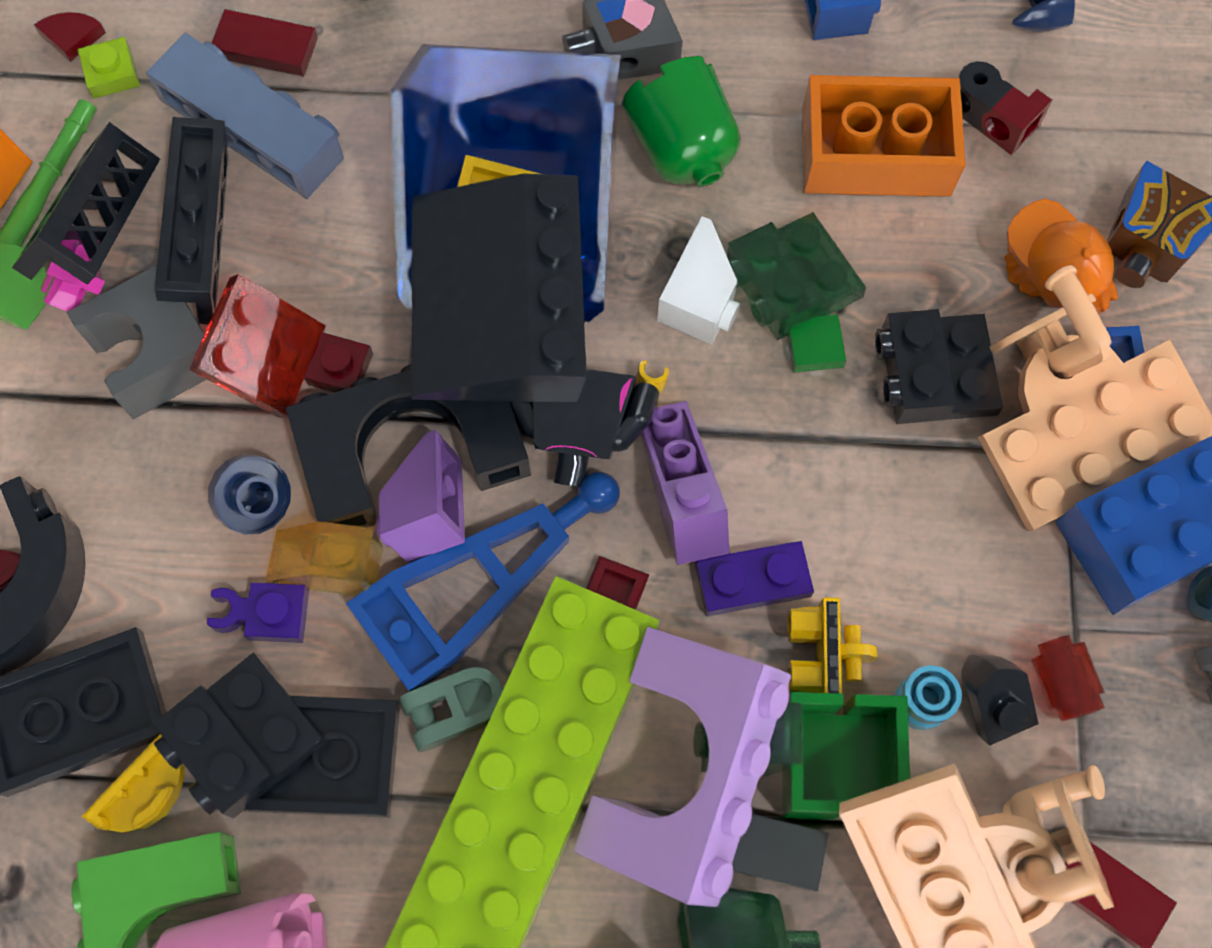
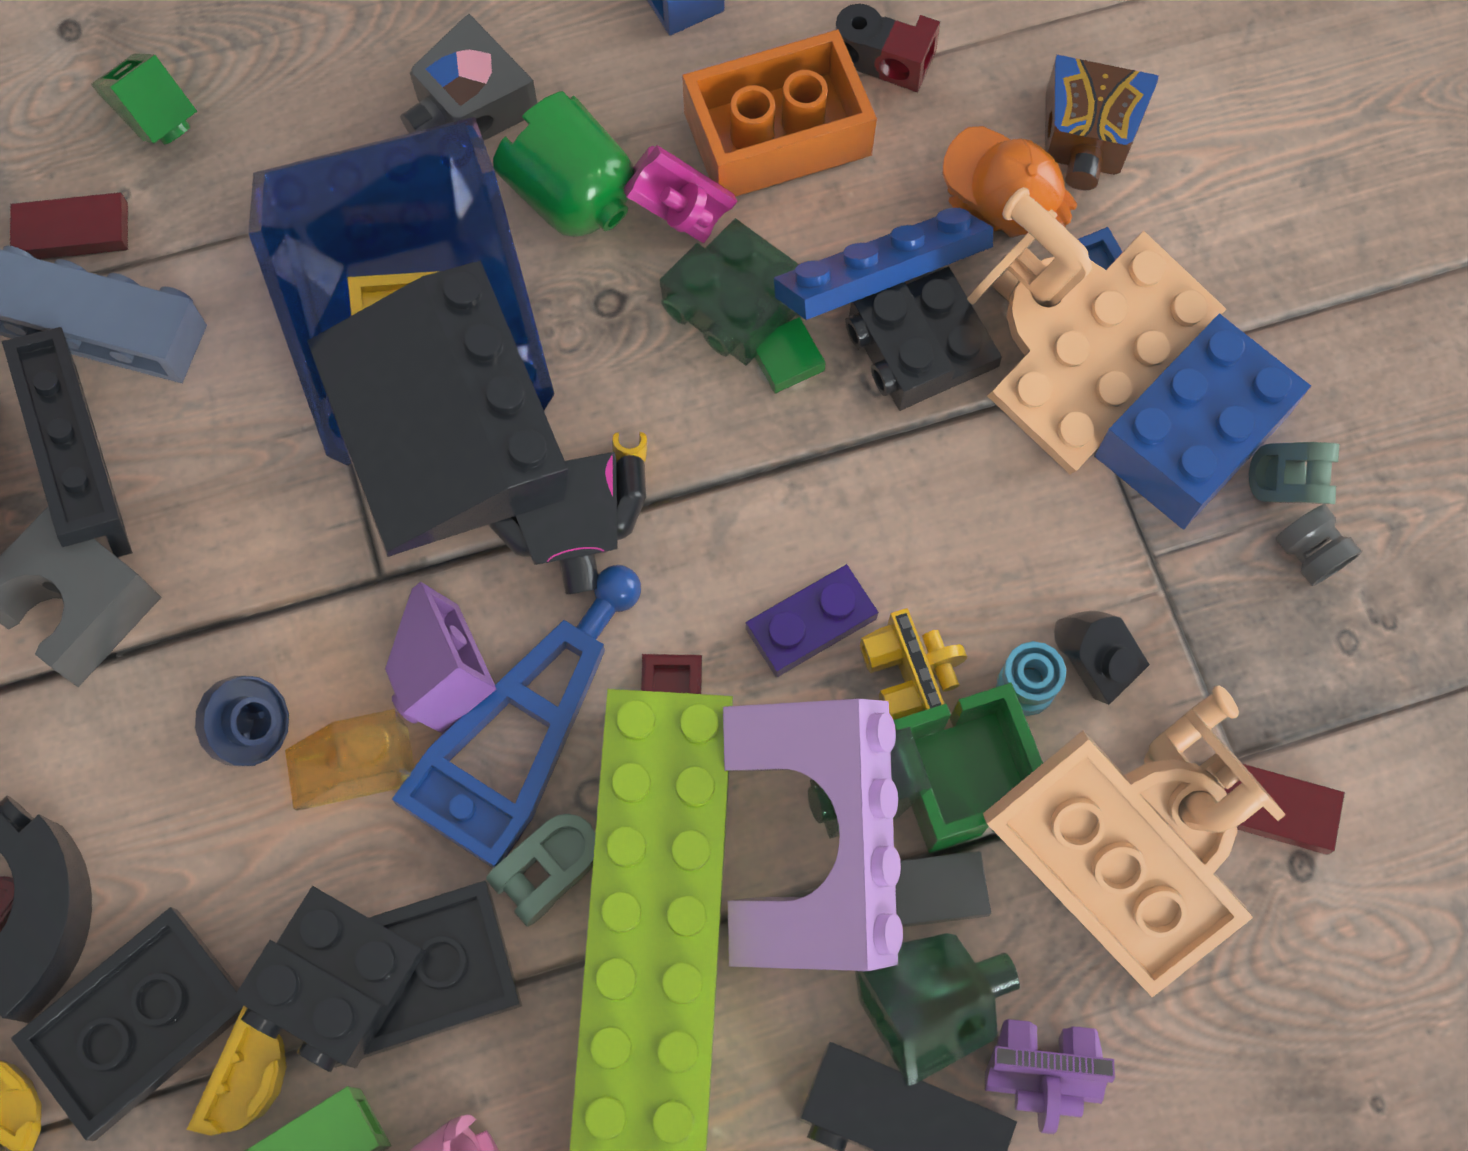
camera: 20 degrees left, 0 degrees up
clear red plate [189,274,326,418] -> none
dark purple plate [207,582,309,643] -> none
black arch [286,364,531,539] -> none
dark red plate [304,332,373,393] -> none
medium lavender slope [641,401,730,565] -> none
white slope [657,216,740,345] -> none
clear red brick [1031,635,1105,722] -> none
none -> dark pink hips [623,145,738,244]
none -> blue plate [774,208,993,320]

